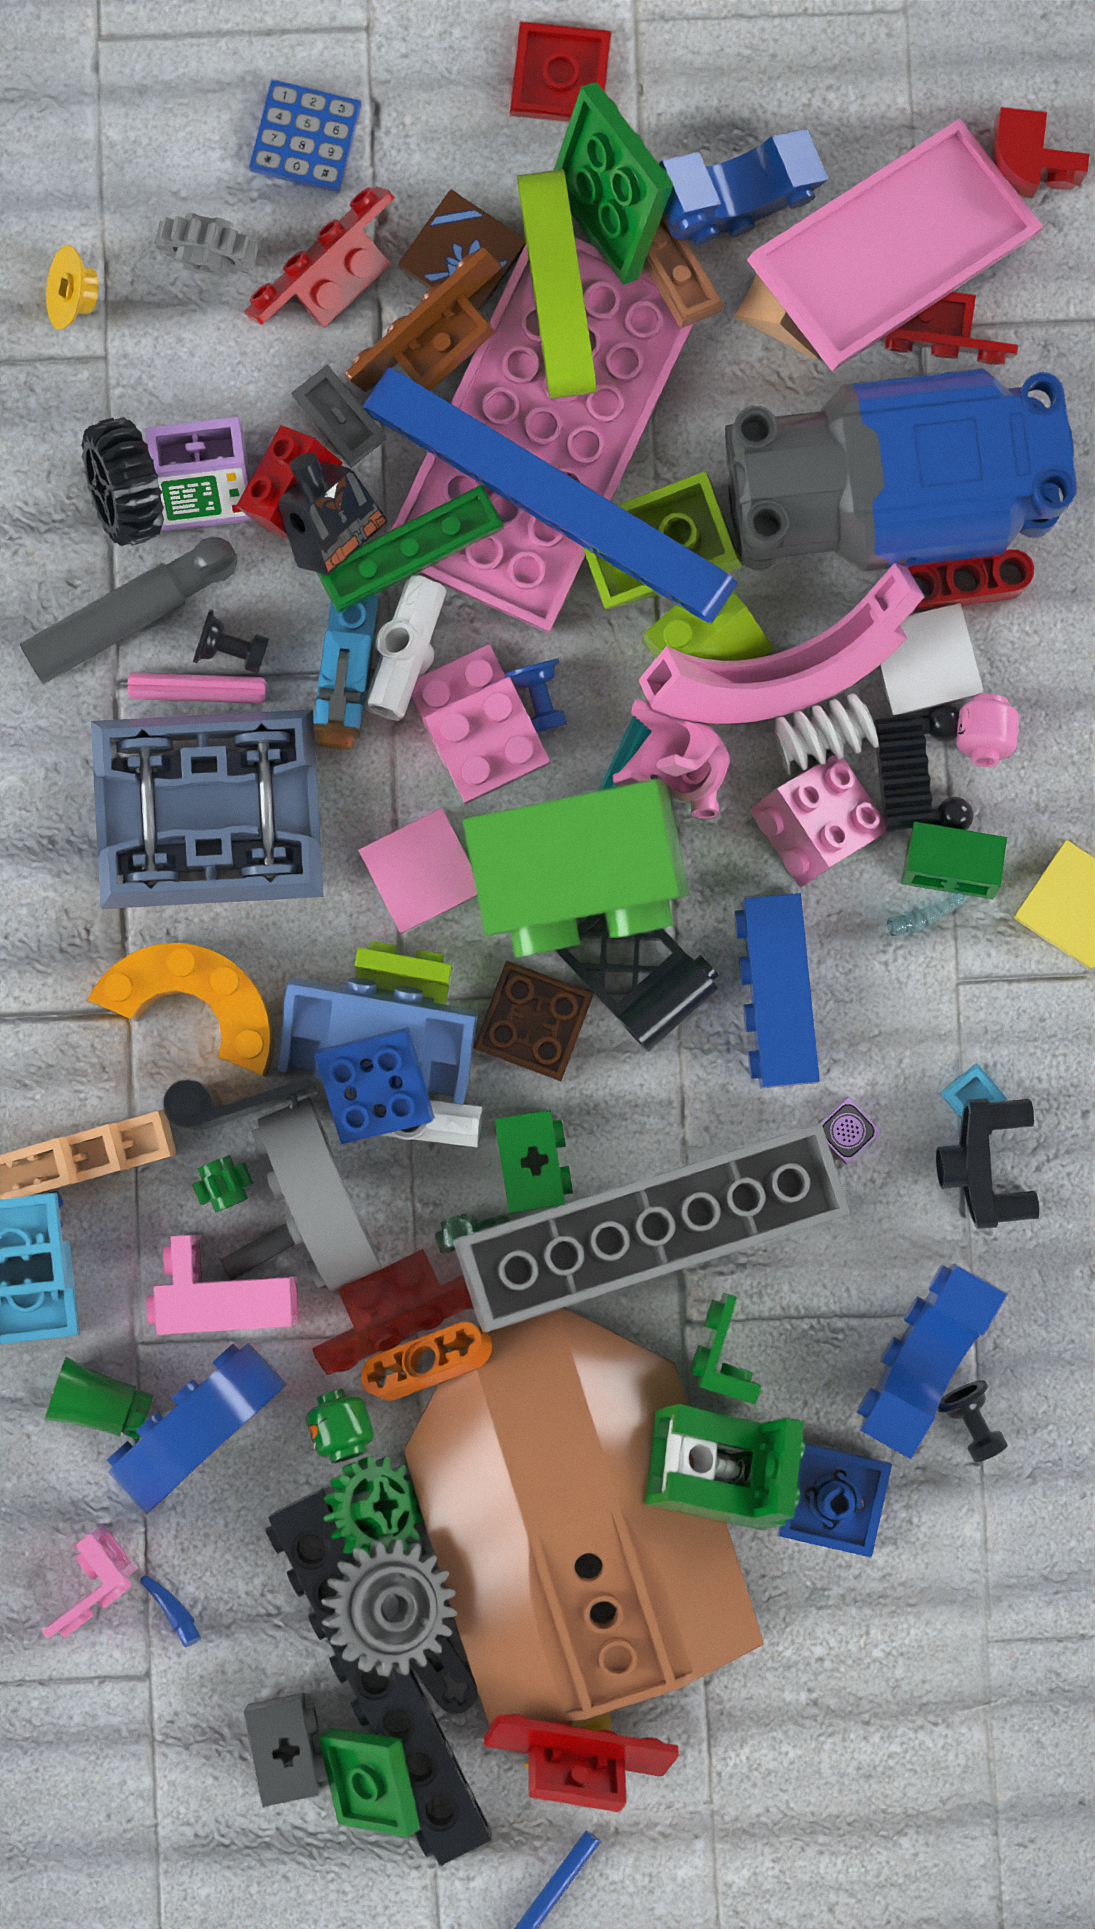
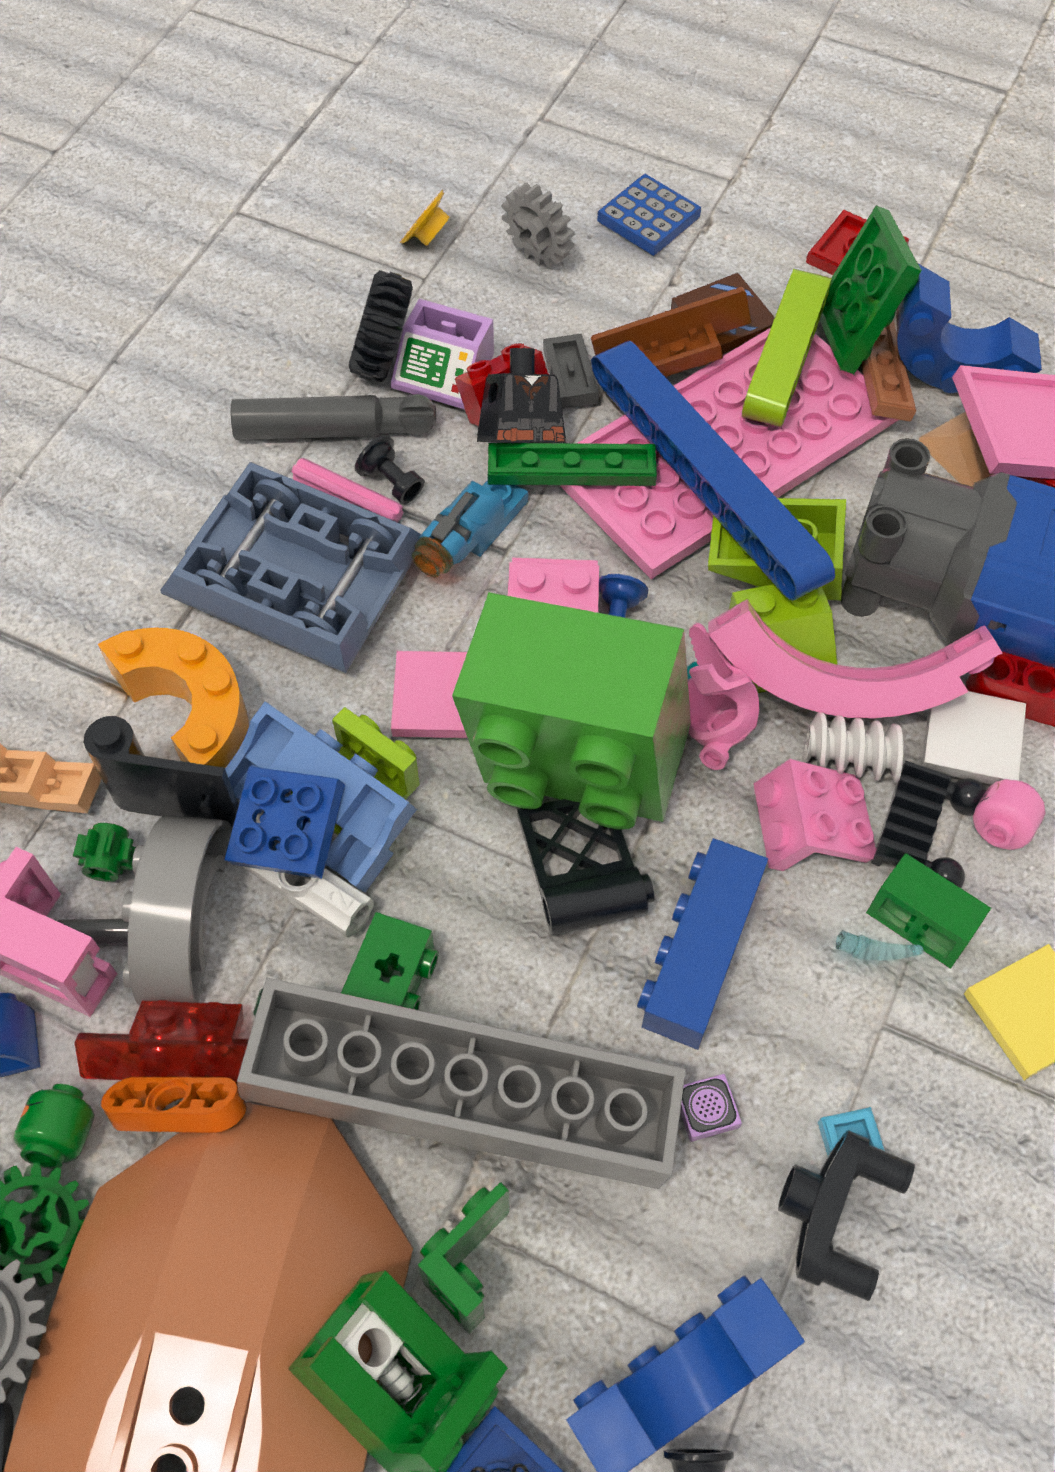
camera: 30 degrees right, 25 degrees down
bracket [244,186,395,328] -> none
white piece [363,575,447,721] -> none
reddish brown tile [473,960,594,1082] -> none

